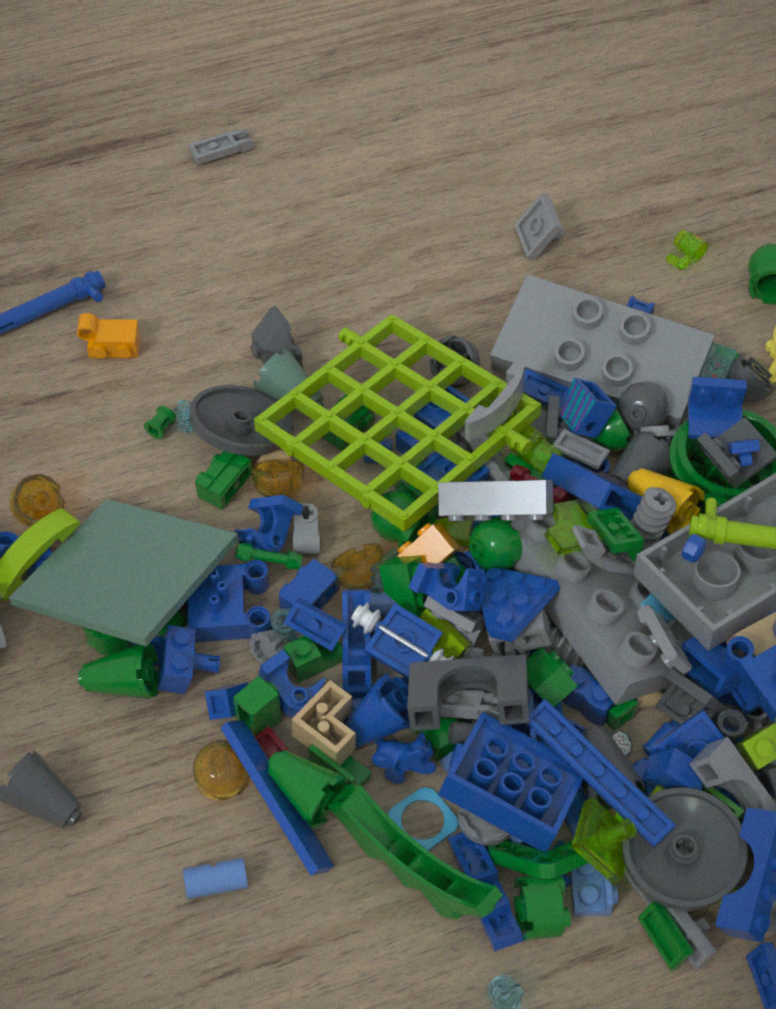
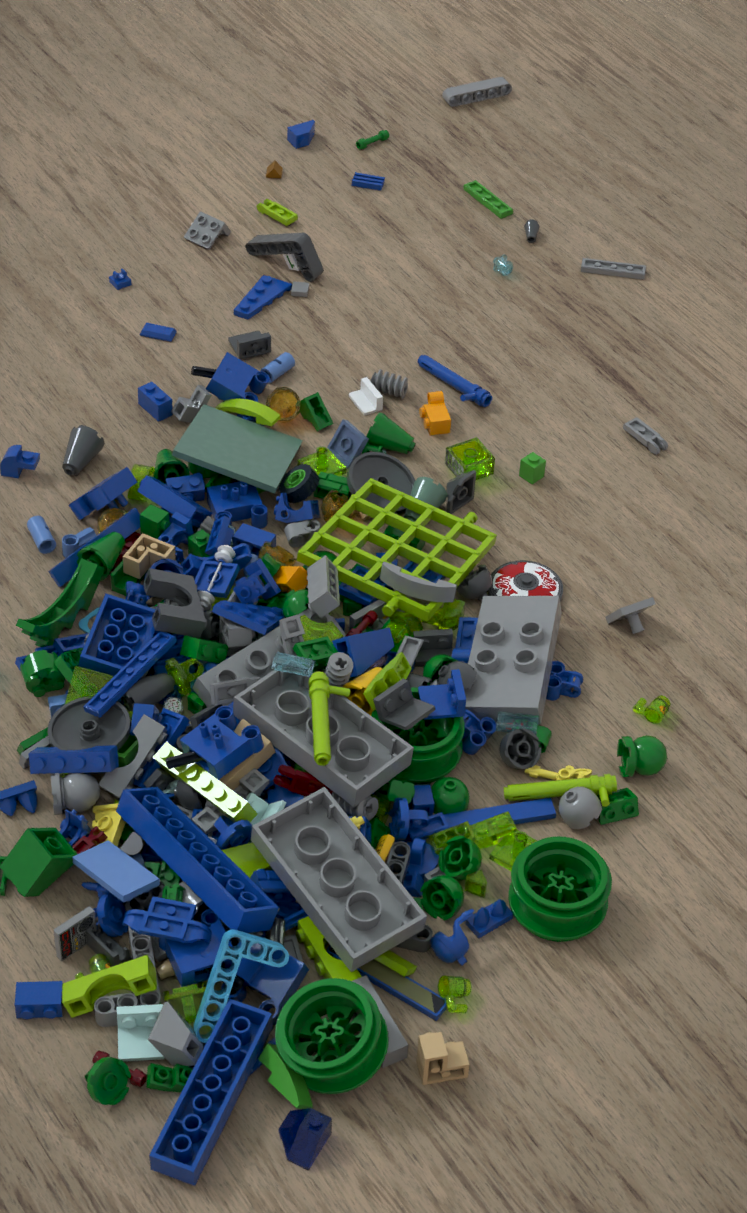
camera: 75 degrees right, 10 degrees down
green bar [235,542,302,570] -> none
blue torso [561,377,617,438] -> none
blue tile [681,534,707,563] -> none
blue tile [727,439,760,466] -> none
none -> blue brick [0,445,40,479]
none -> medium blue piece [62,527,96,558]
none -> blue piece [69,467,137,520]
none -> clear neon green brick [127,464,155,502]
none -> blue slope [138,475,213,527]
none -> clear neon green tile [165,658,204,696]
none -> clear light blue tile [271,652,315,677]
none -> black wheel [278,464,320,504]
none -> green arch [296,392,334,431]
none -> clear neon green tile [297,446,346,476]
none -> sand blue tile [326,419,369,468]
none -> white panel [349,377,383,416]
none -> lime slope [363,652,412,711]
none -> green cone [366,412,416,454]
none -> light grey piece [371,369,408,399]
none -> clear neon green brick [445,437,495,480]
none -> dish [488,560,563,603]
none -> bright green brick [519,452,546,485]

